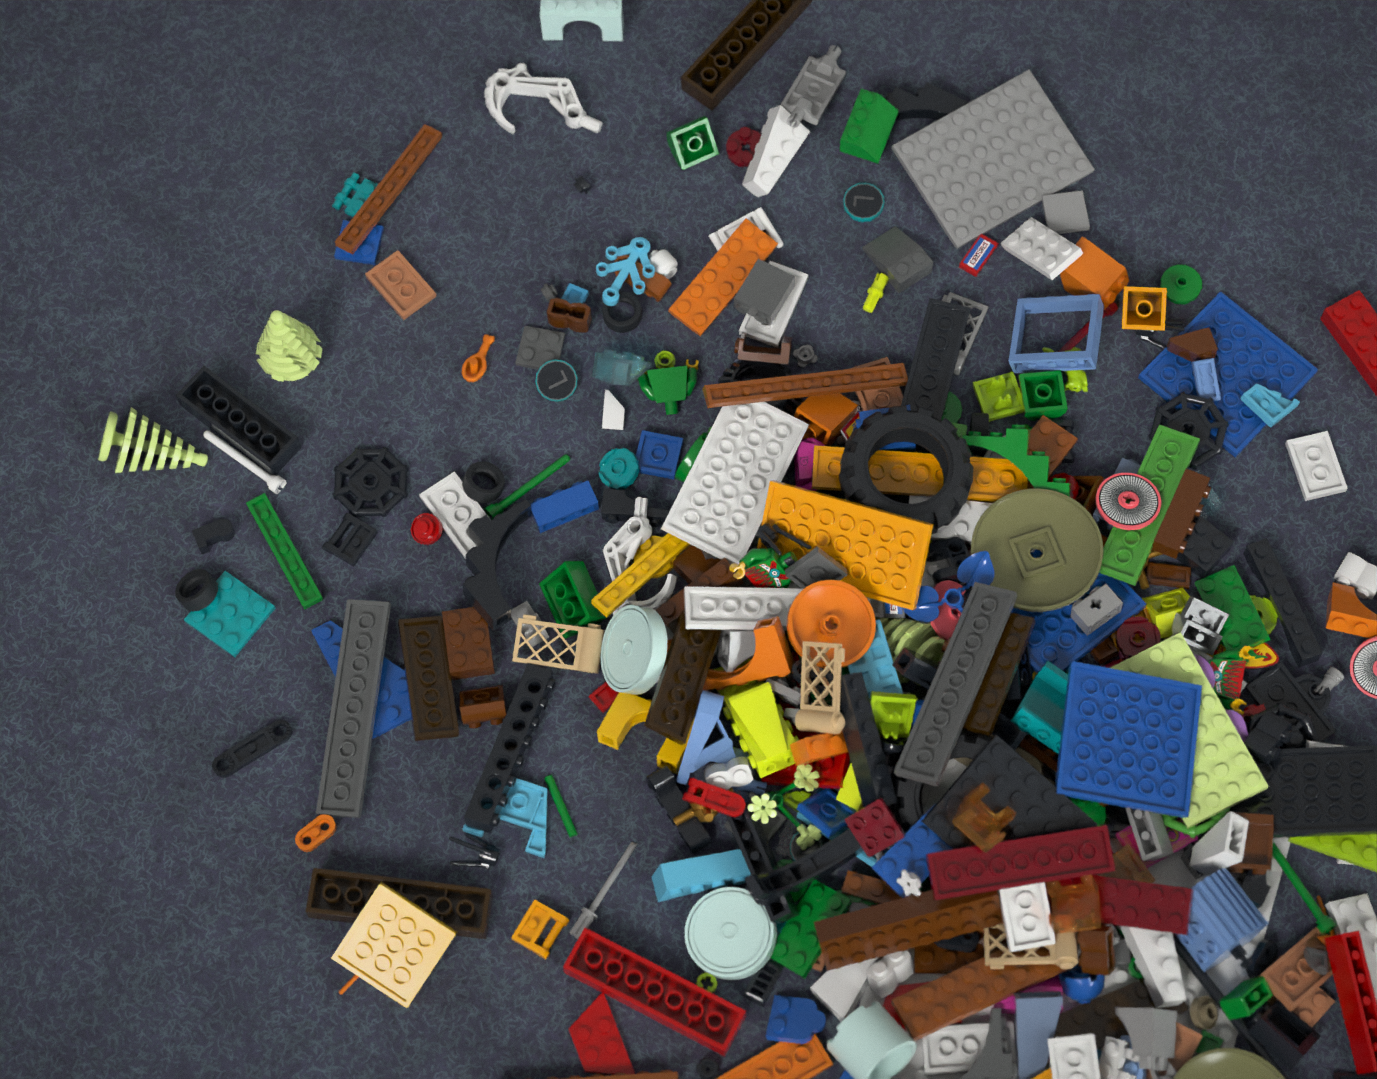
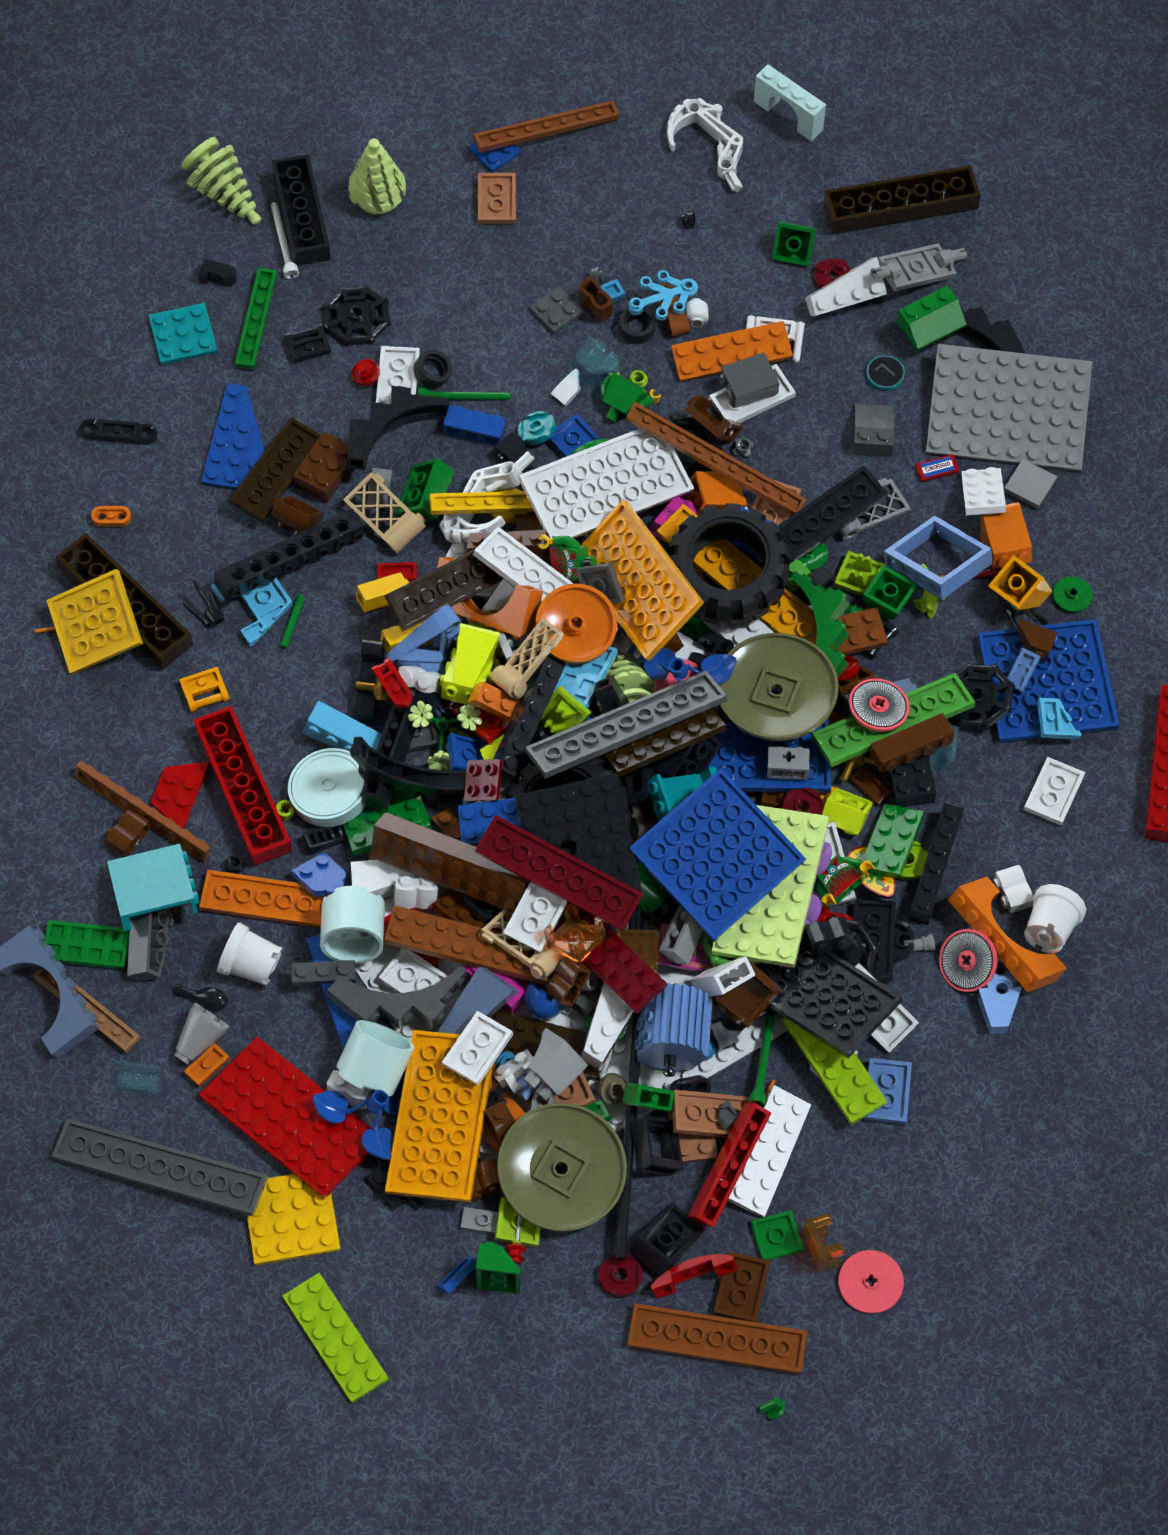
camera: 35 degrees right, 5 degrees down
black tyre [175,569,218,612] -> none
dark grey plate [316,599,391,818] -> none
teal plate [332,173,378,217] -> none
orange piece [462,334,495,382] -> none
black tile [535,360,577,402] -> none
light grey piece [570,842,637,939] -> none
light aqua brick [601,605,667,695] -> none
black plant [756,523,811,556] -> none
neon yellow axle [863,273,889,313] -> none
white plate [896,869,921,896] -> none
clear orange panel [952,782,1016,853] -> none
brick [1172,595,1229,655] -> none

